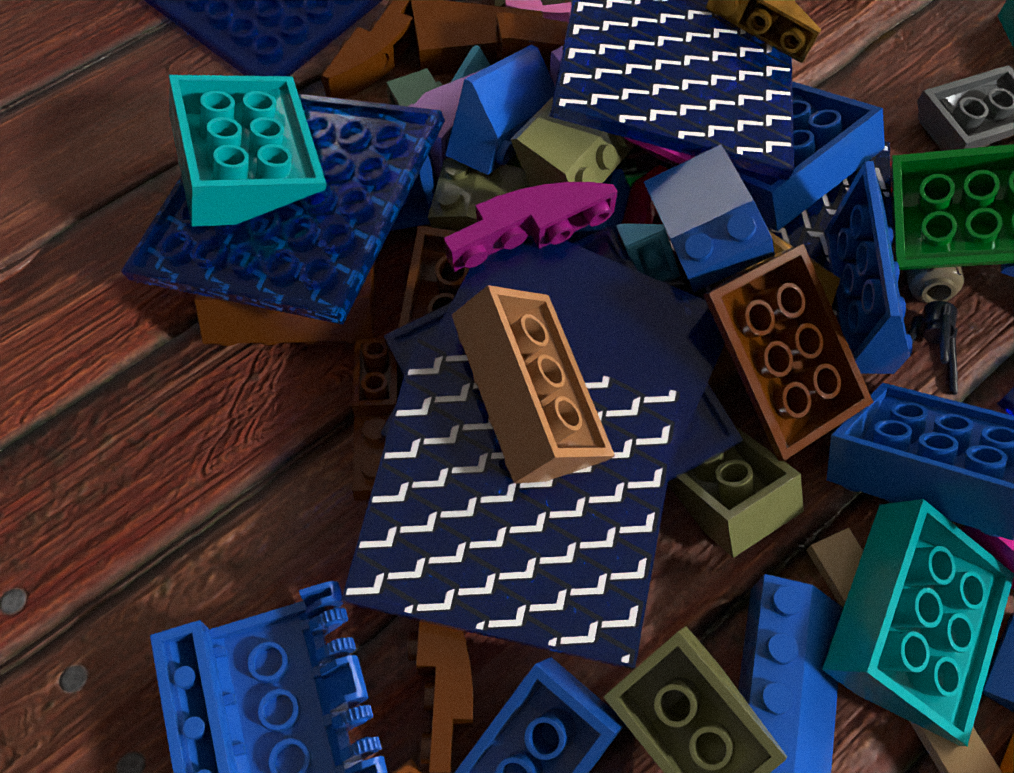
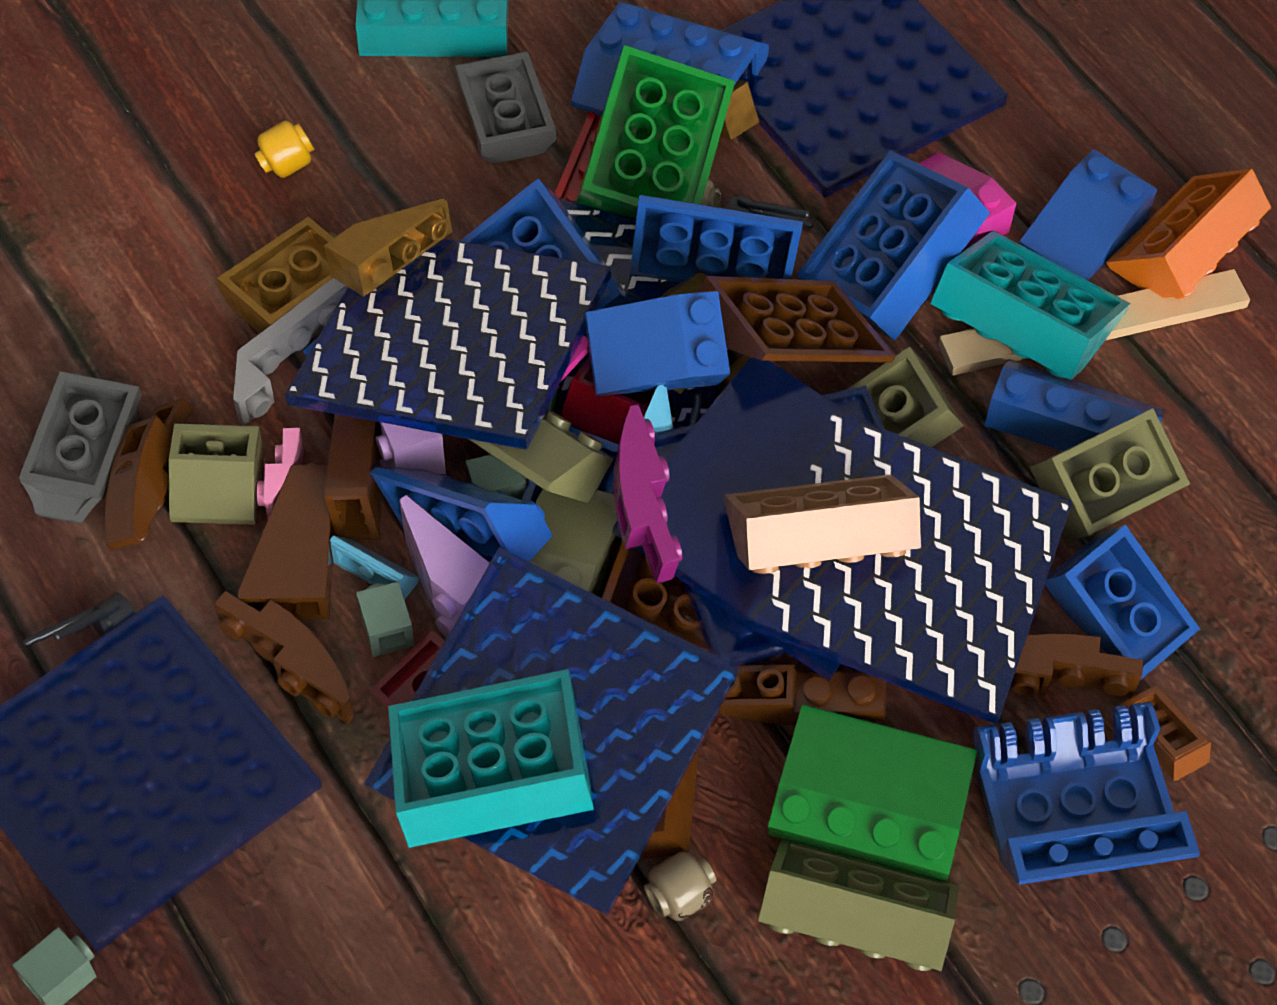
camera: 80 degrees left, 5 degrees down
none -> dark tan head [644,851,716,921]
none -> olive slope [758,838,960,971]
none -> green slope [768,705,977,882]

